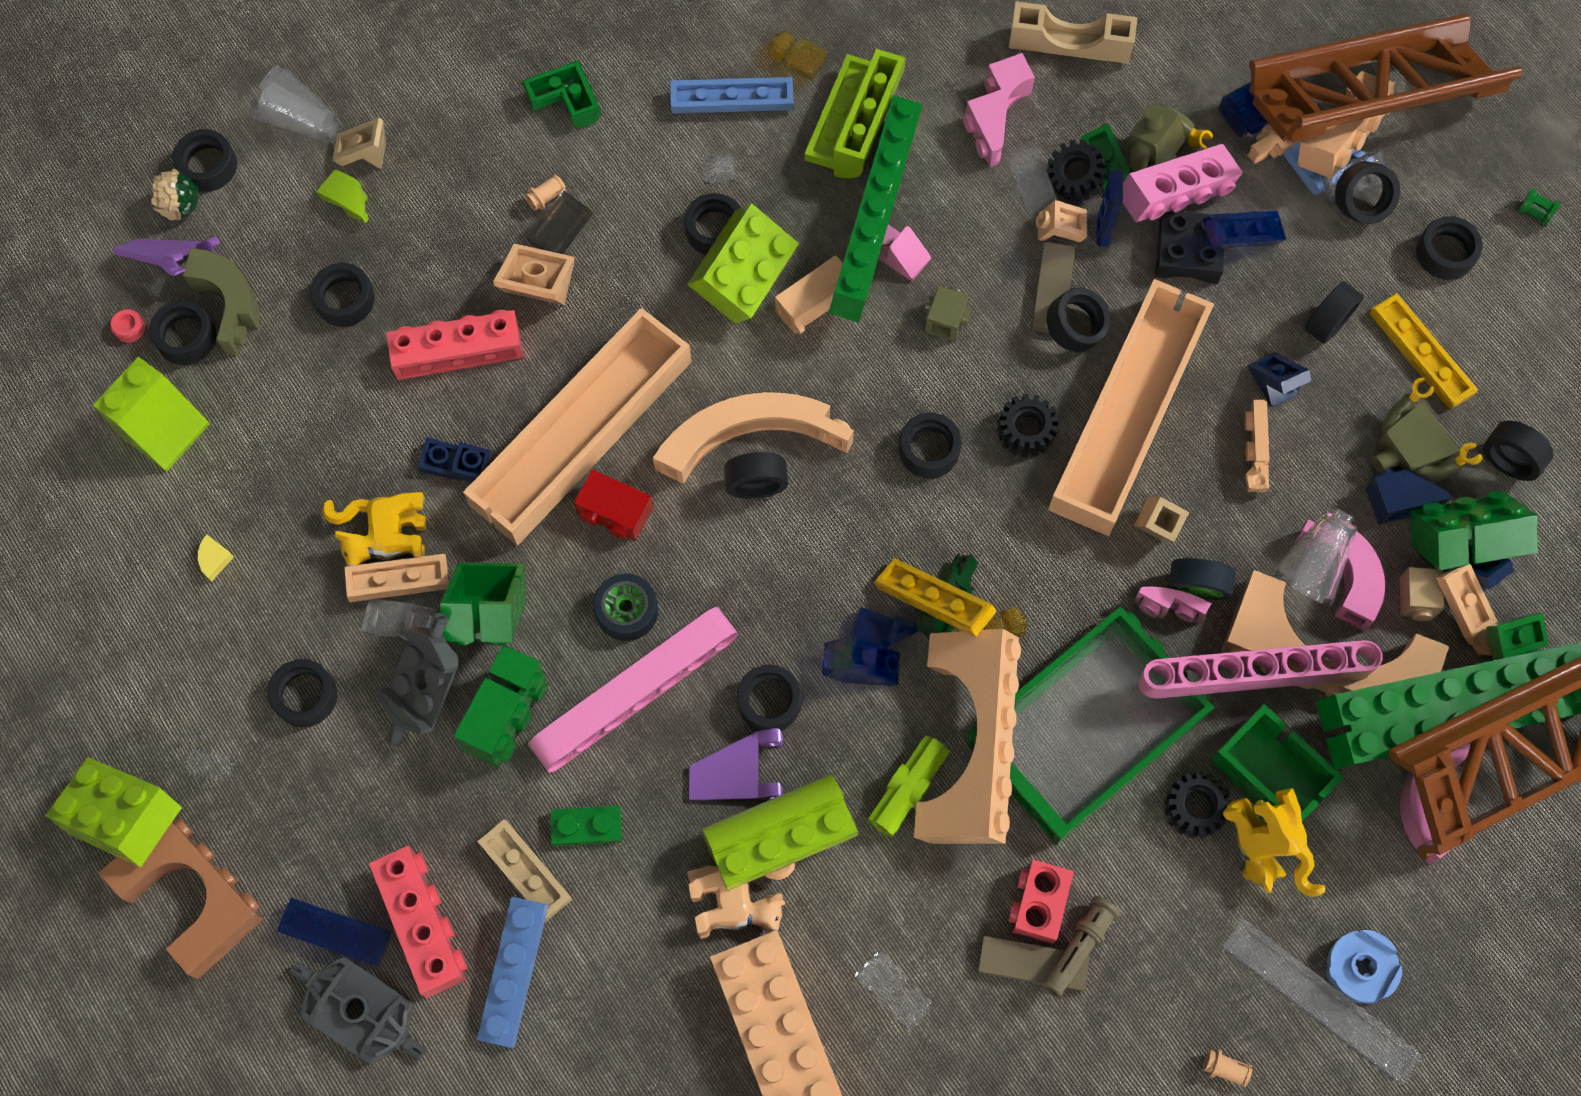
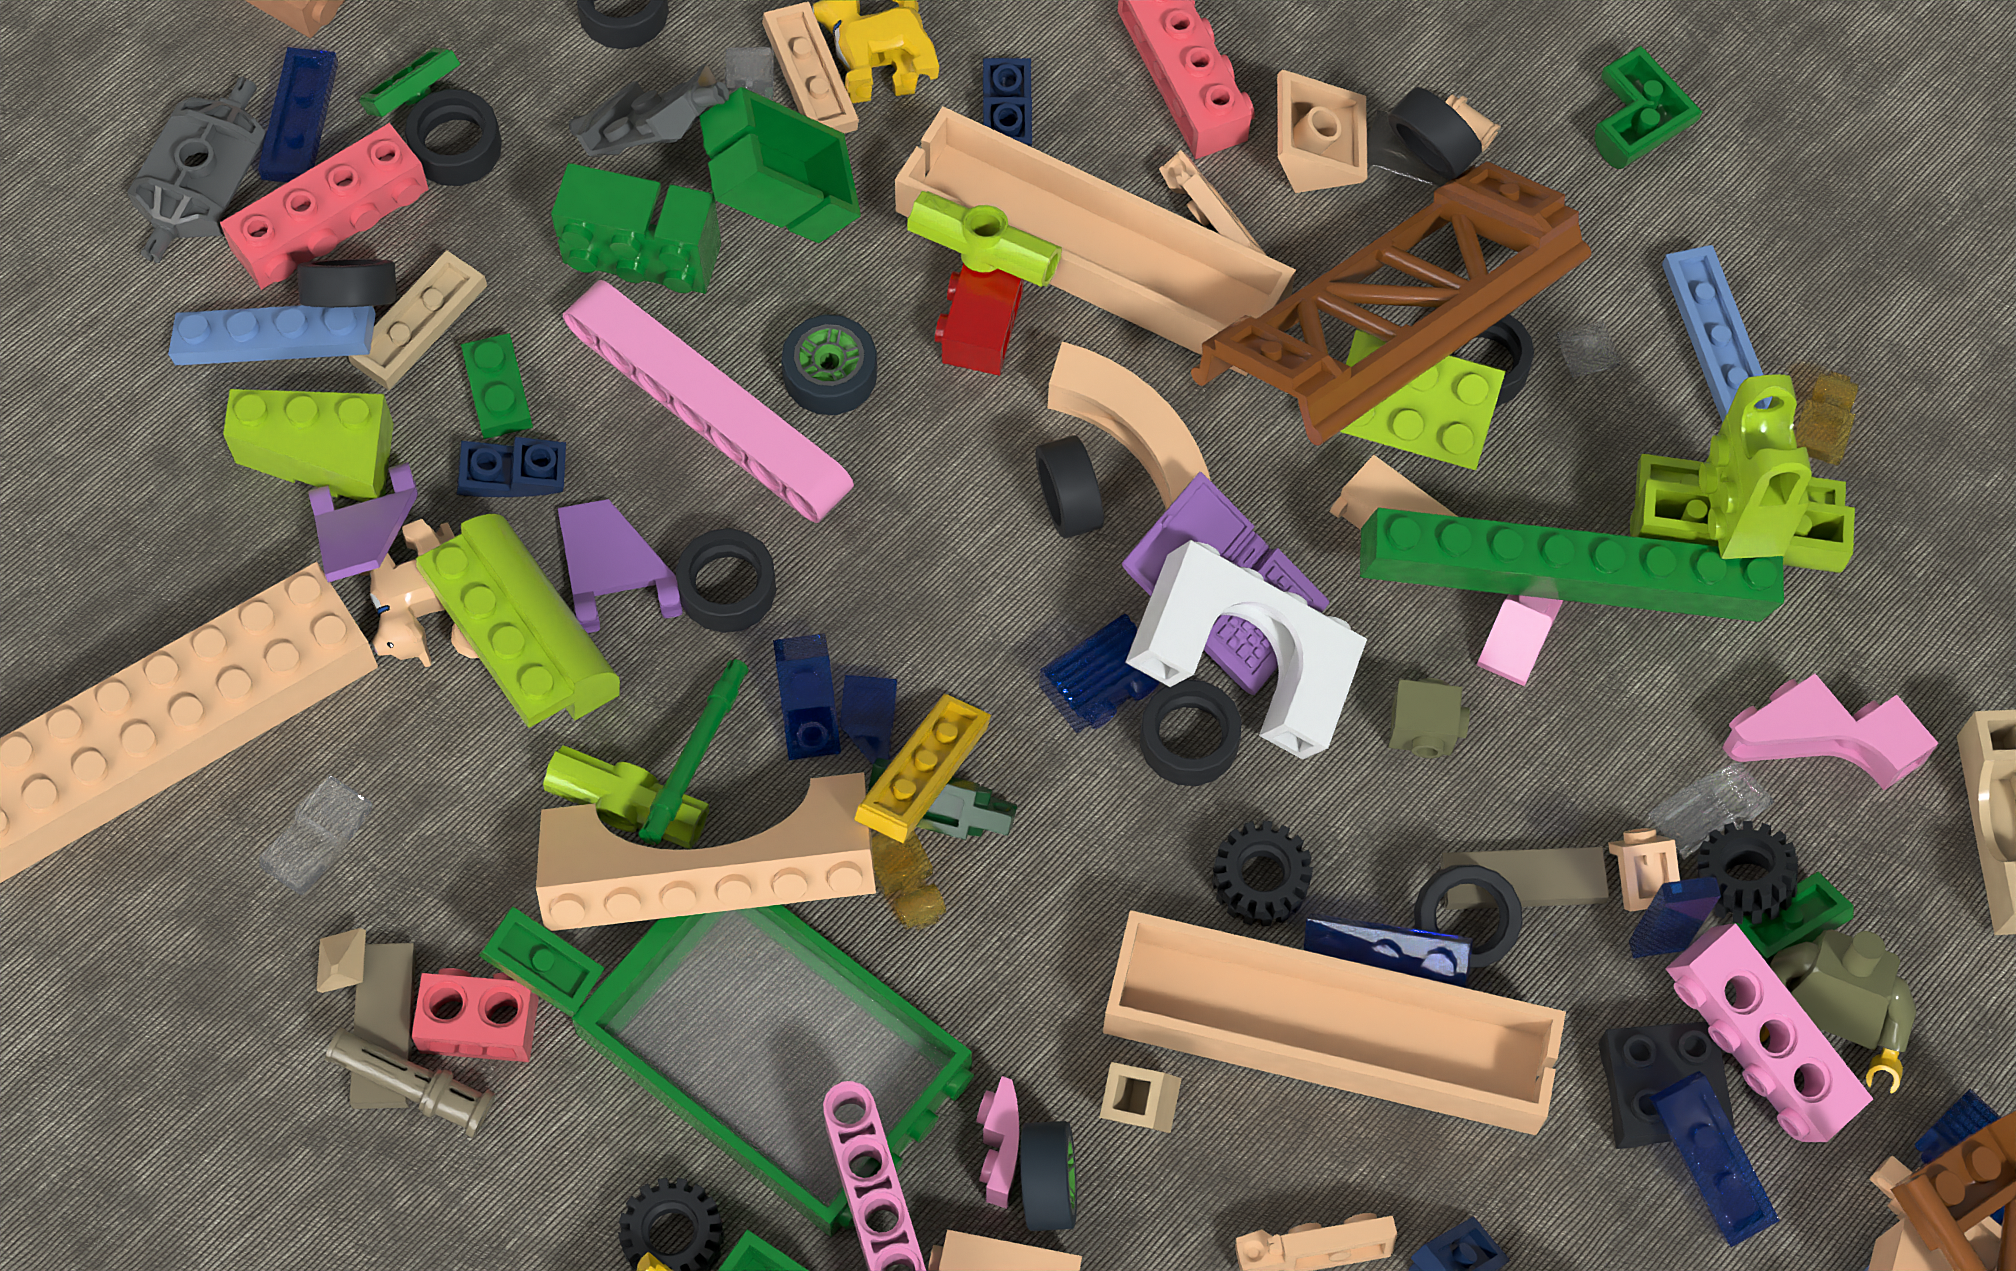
camera: 75 degrees right, 5 degrees down
none -> lime wedge [223,389,394,502]
none -> black tyre [297,259,397,308]
none -> medium lavender flag [308,462,418,582]
none -> tan slope [317,928,366,993]
none -> green plate [359,47,461,117]
none -> black tyre [405,89,502,186]
none -> dark blue slope [456,437,566,497]
none -> green plate [478,906,605,1017]
none -> green piece [639,659,749,845]
none -> lime piece [907,191,1062,287]
none -> clear blue brick [1039,613,1160,733]
none -> medium lavender piece [1122,472,1330,695]
none -> white arch [1125,540,1367,760]
none -> light nougat hinge [1159,150,1266,255]
none -> dark orange piece [1191,161,1592,446]
none -> clear blue plate [1303,913,1473,988]
none -> black tyre [1388,87,1482,180]
none -> lime brick [1699,374,1812,559]

